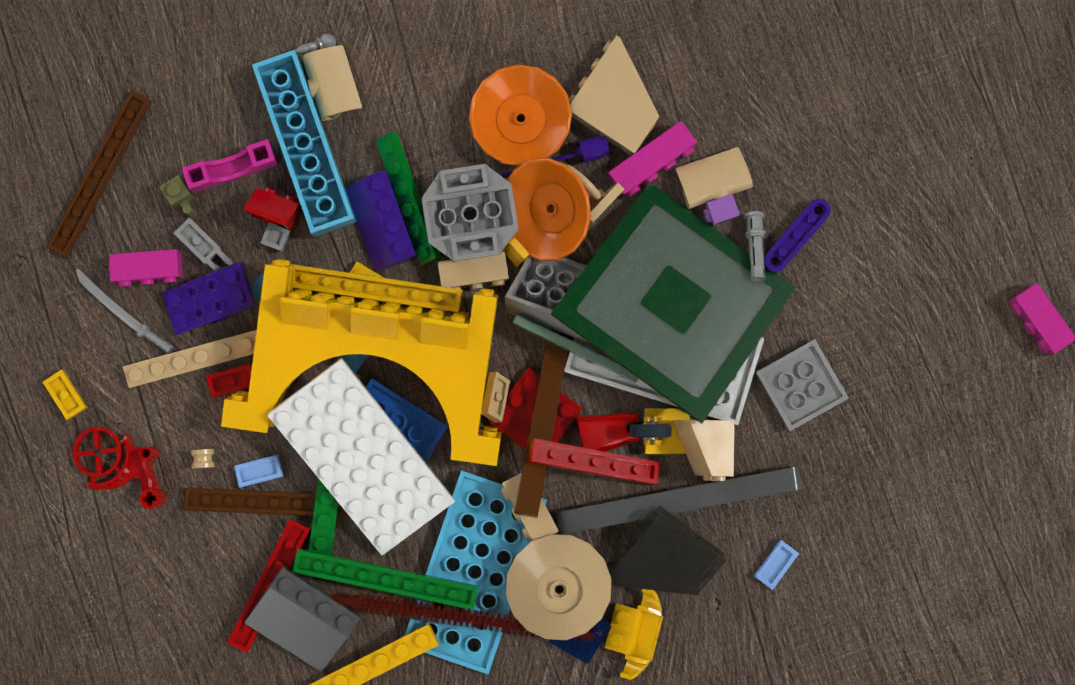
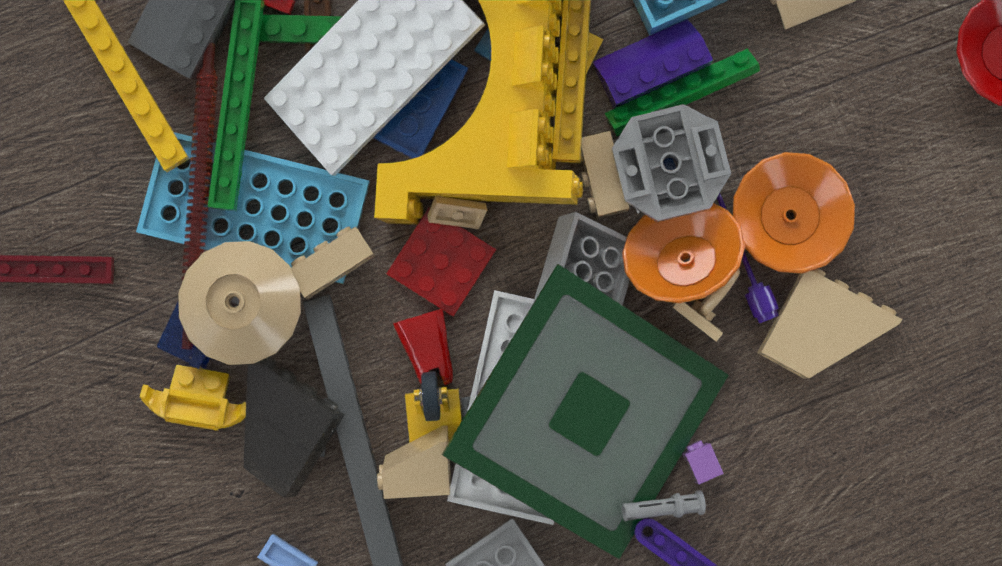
camera: 85 degrees right, 0 degrees up
yellow tile [503,238,529,267] -> none
sand green tile [513,315,639,383] -> none
reddish brown tile [514,341,568,518] -> none
red plate [528,438,659,486] -> none
dark pink brick [607,121,697,198] -> none
tan panel [675,147,753,209] -> none

